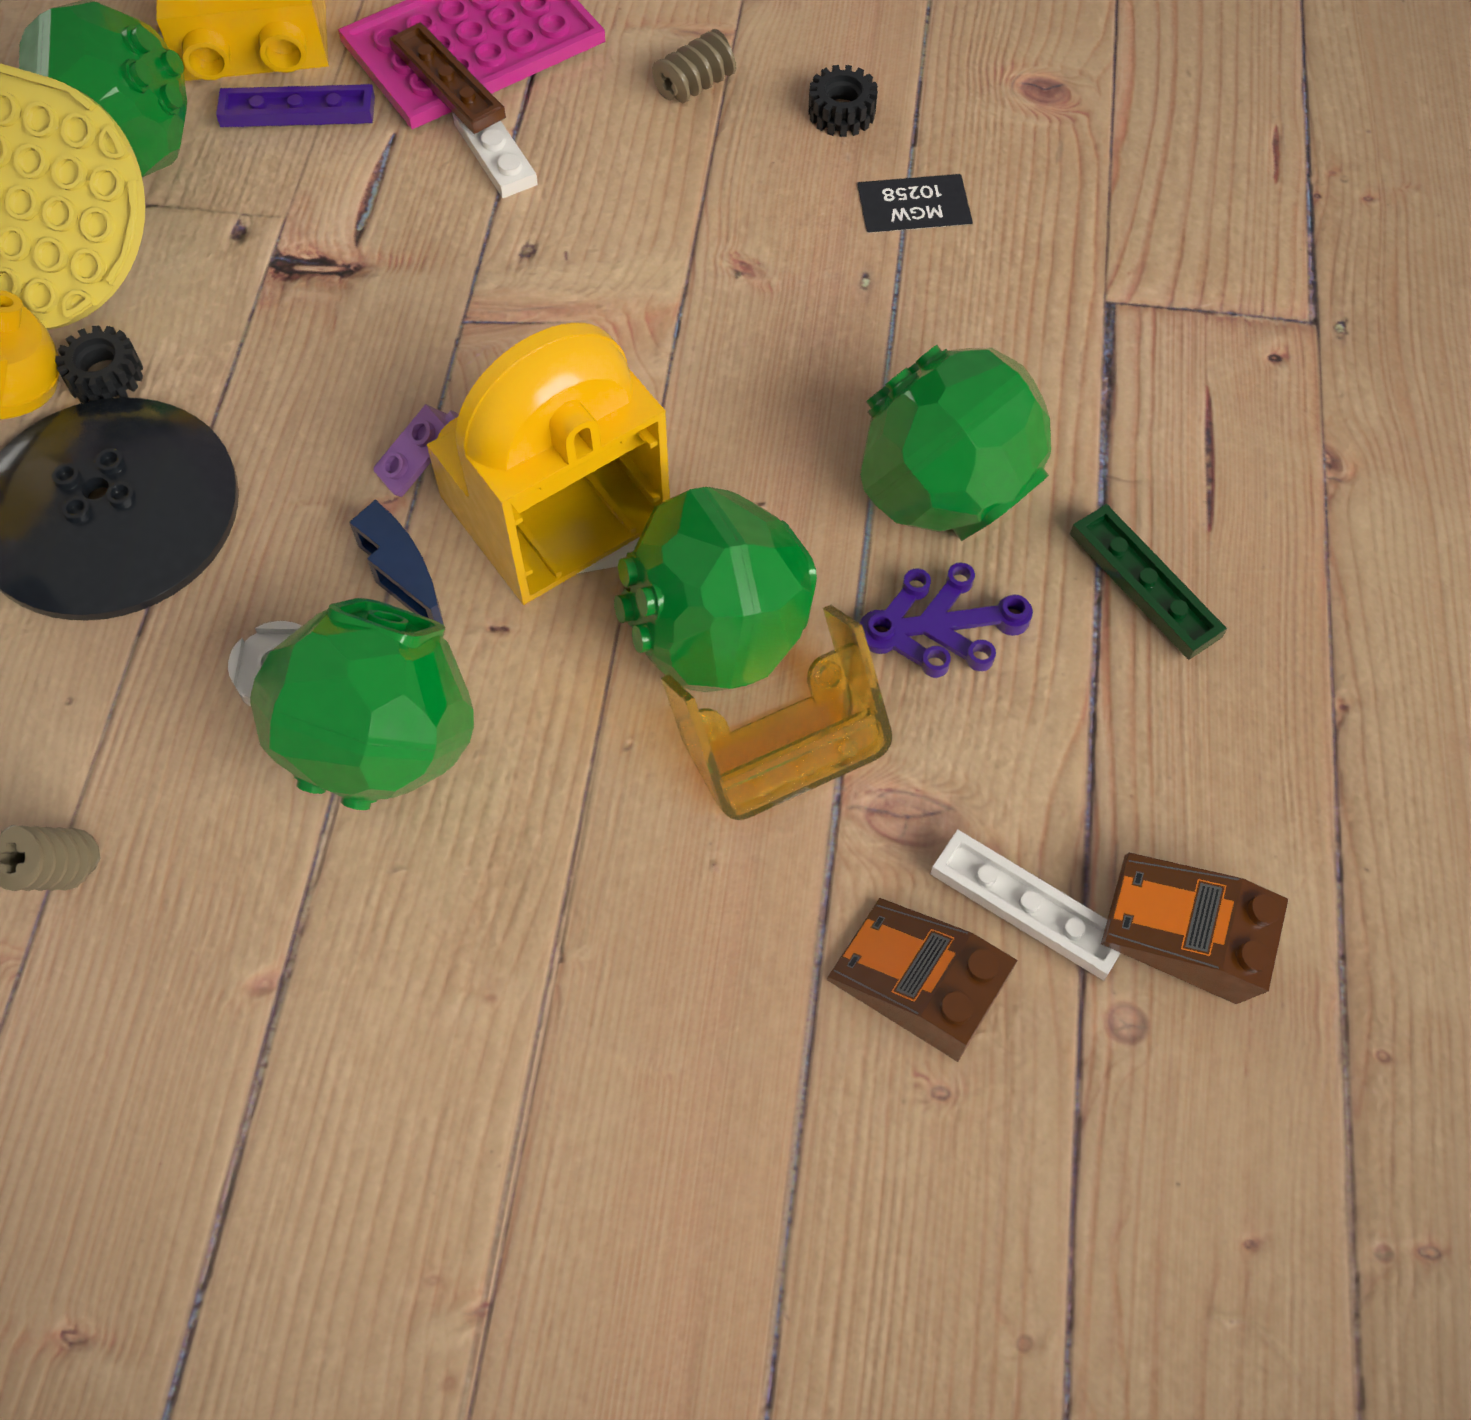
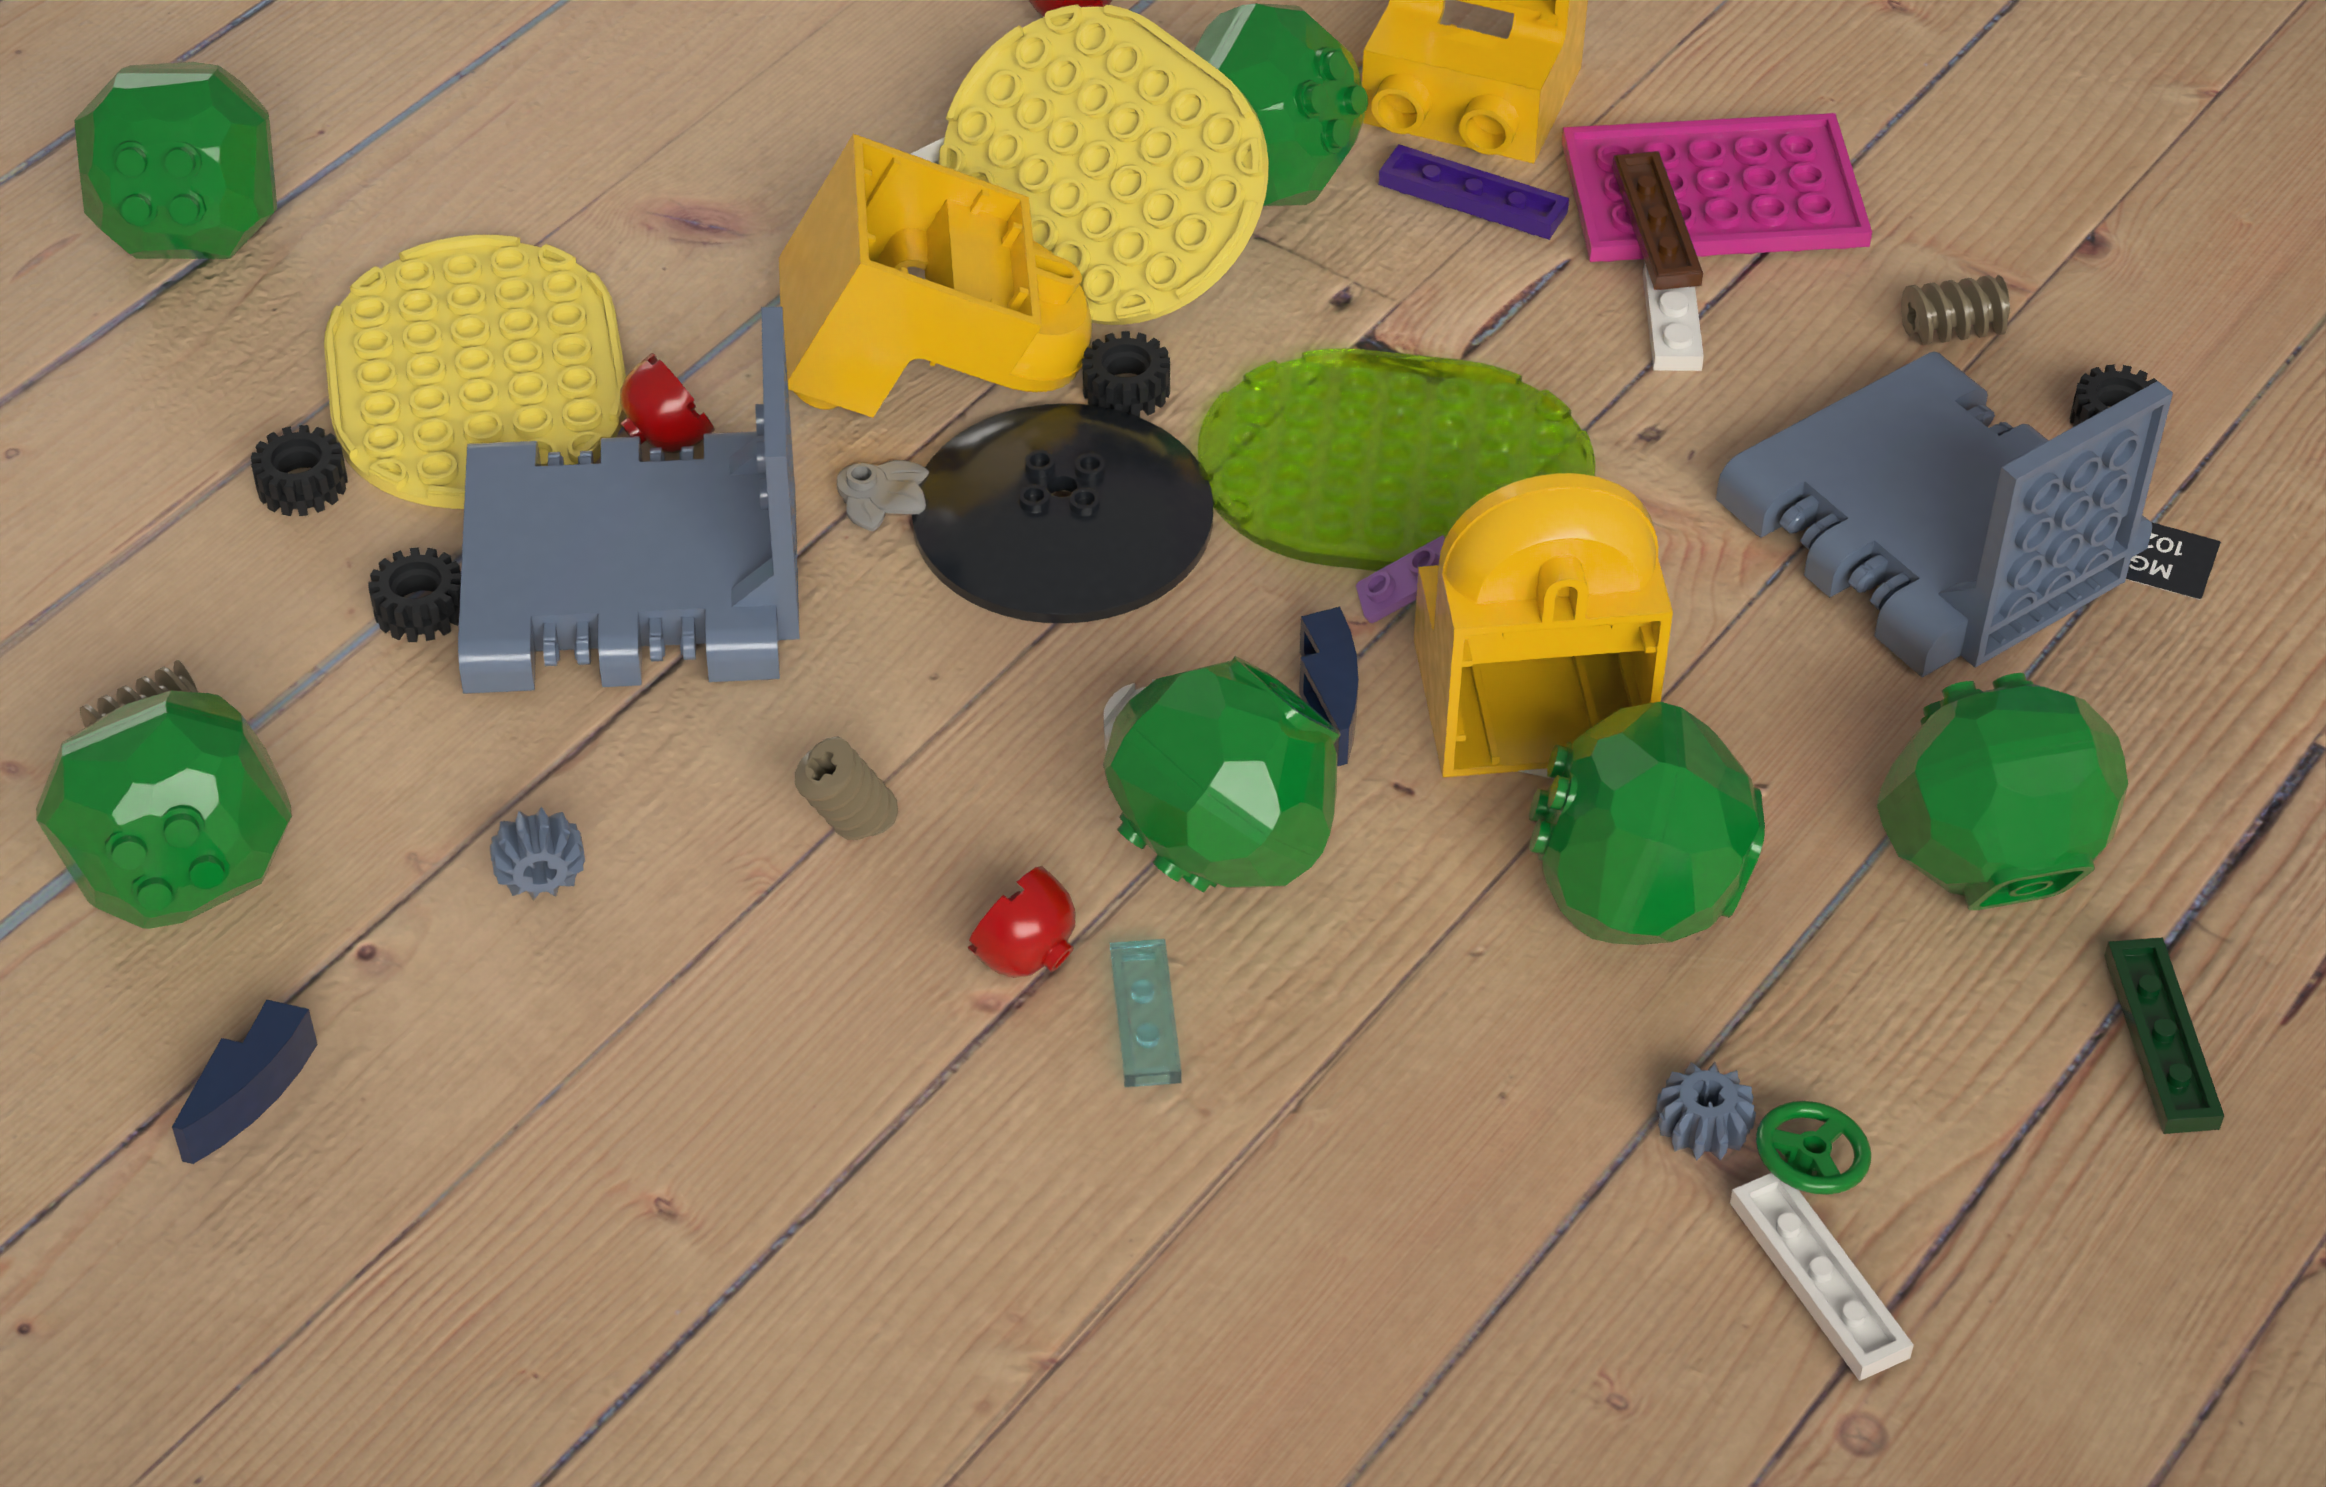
camera: 30 degrees right, 15 degrees down
clear yellow windscreen [661,605,892,820] -> none
reddish brown slope [827,898,1018,1062] -> none
dark purple plant [858,562,1033,678] -> none
reddish brown slope [1101,852,1288,1004] -> none
none -> red cylinder [968,866,1076,978]
none -> clear light blue tile [1110,939,1182,1087]
none -> clear neon green tile [1198,348,1595,571]
none -> sand blue gear [1656,1062,1756,1161]
none -> sand blue bracket [1716,352,2173,677]
none -> green piece [1756,1101,1871,1195]

